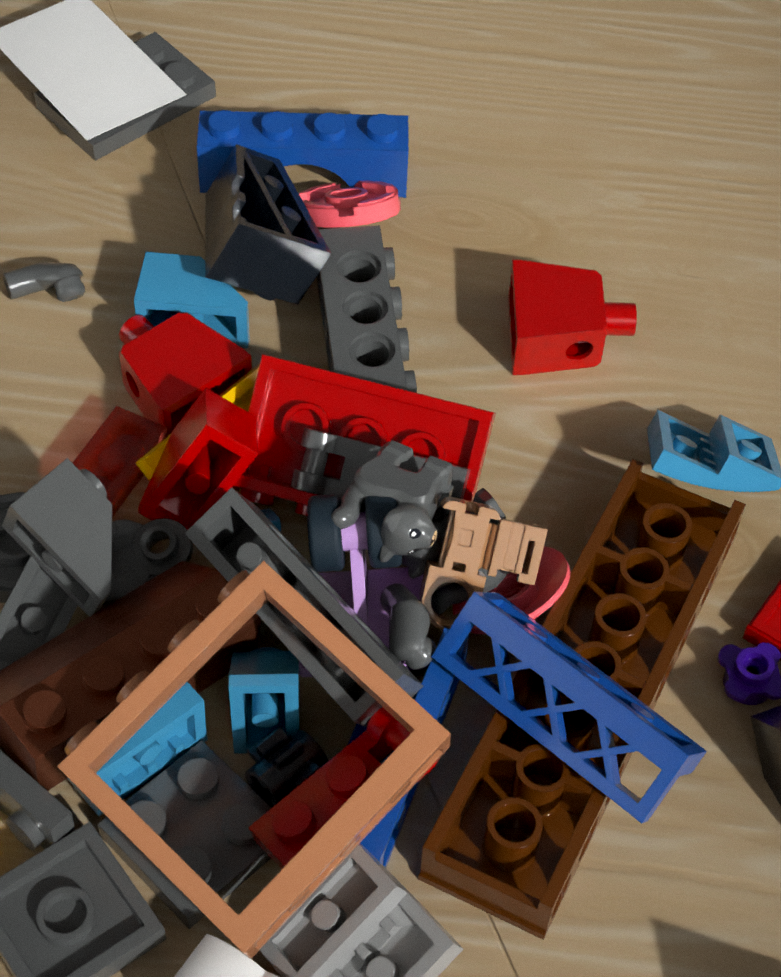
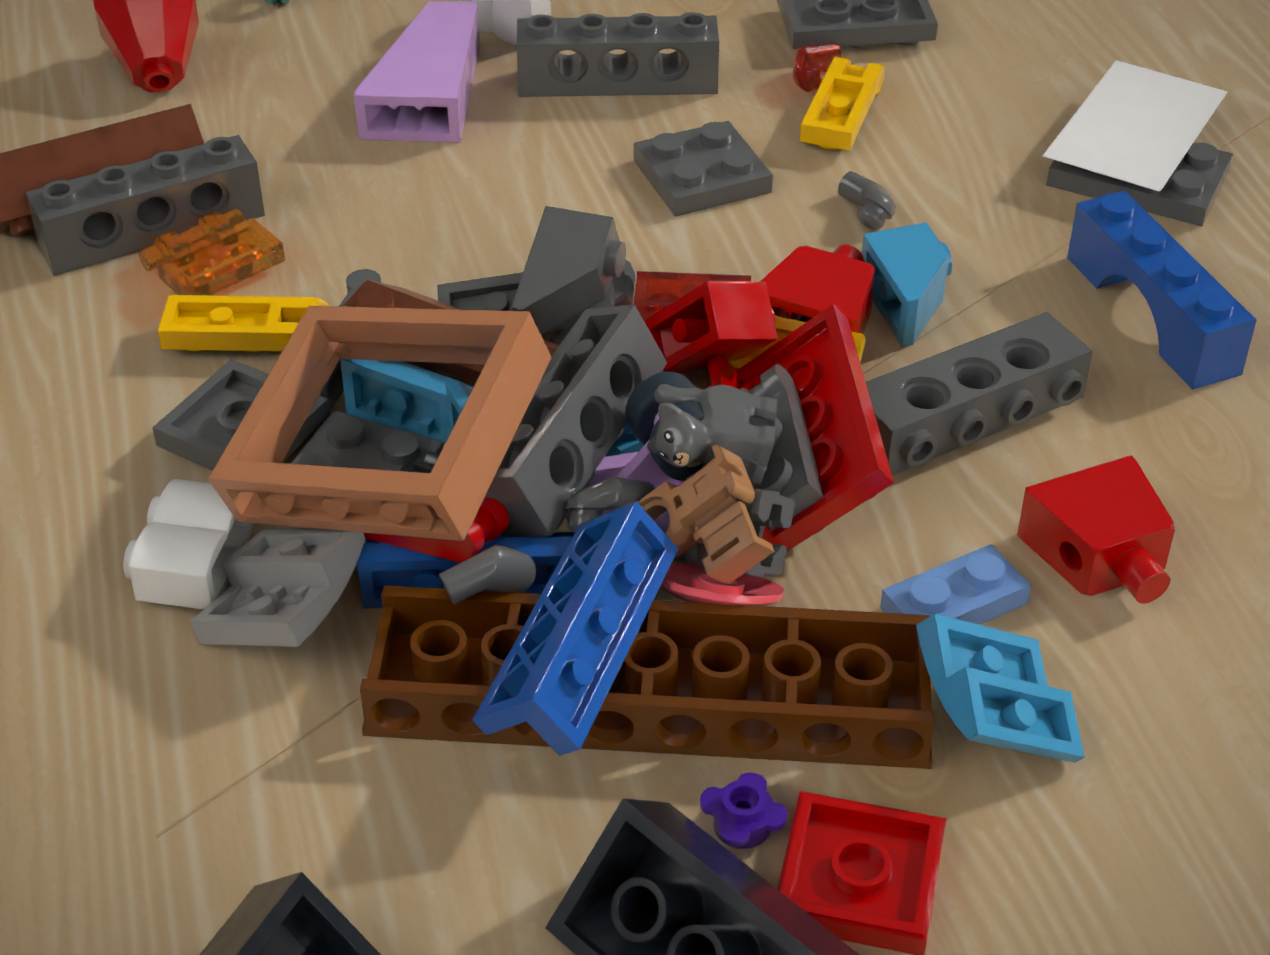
camera: 70 degrees right, 10 degrees down
black wedge [205,144,332,305] -> none
coral tile [299,180,401,228] -> none
none -> dark grey arm [438,545,536,605]
none -> medium blue plate [880,544,1031,625]

